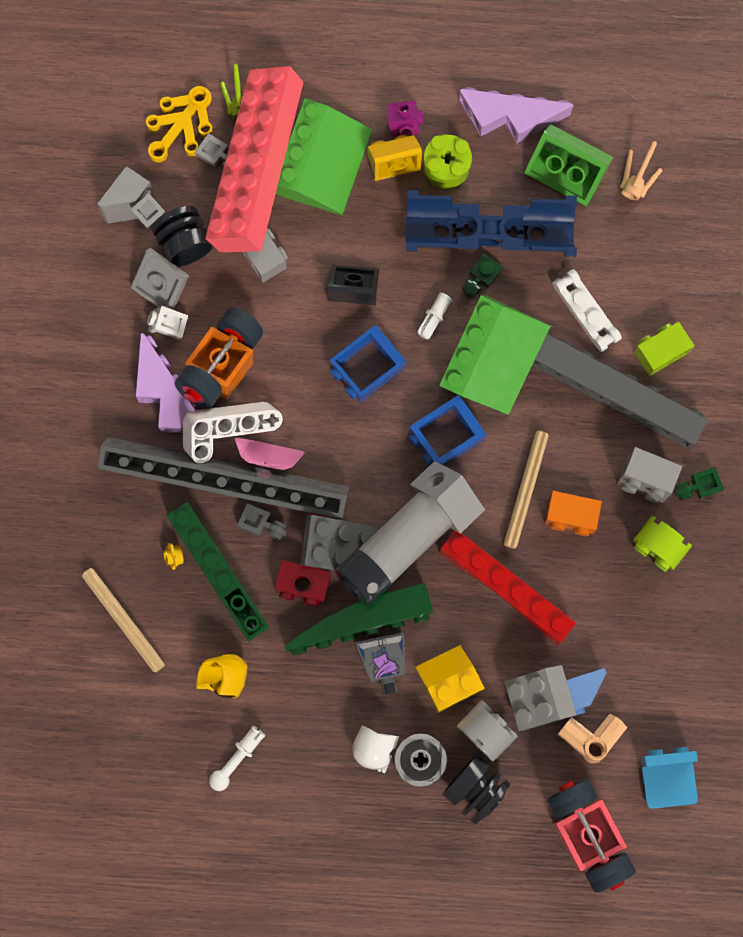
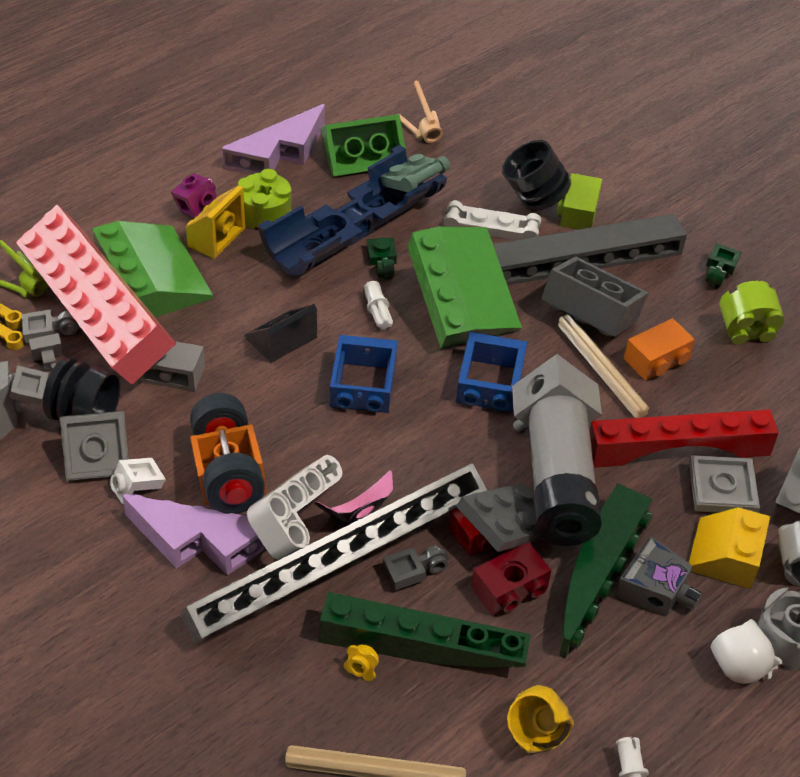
camera: 45 degrees left, 30 degrees down
light grey brick [617,447,682,503] -> none
none -> light grey tile [29,333,63,371]
none -> sand green plate [380,154,450,192]
none -> black wheel [502,140,571,211]
none -> dark grey brick [541,256,649,337]
none -> light grey plate [689,455,760,513]

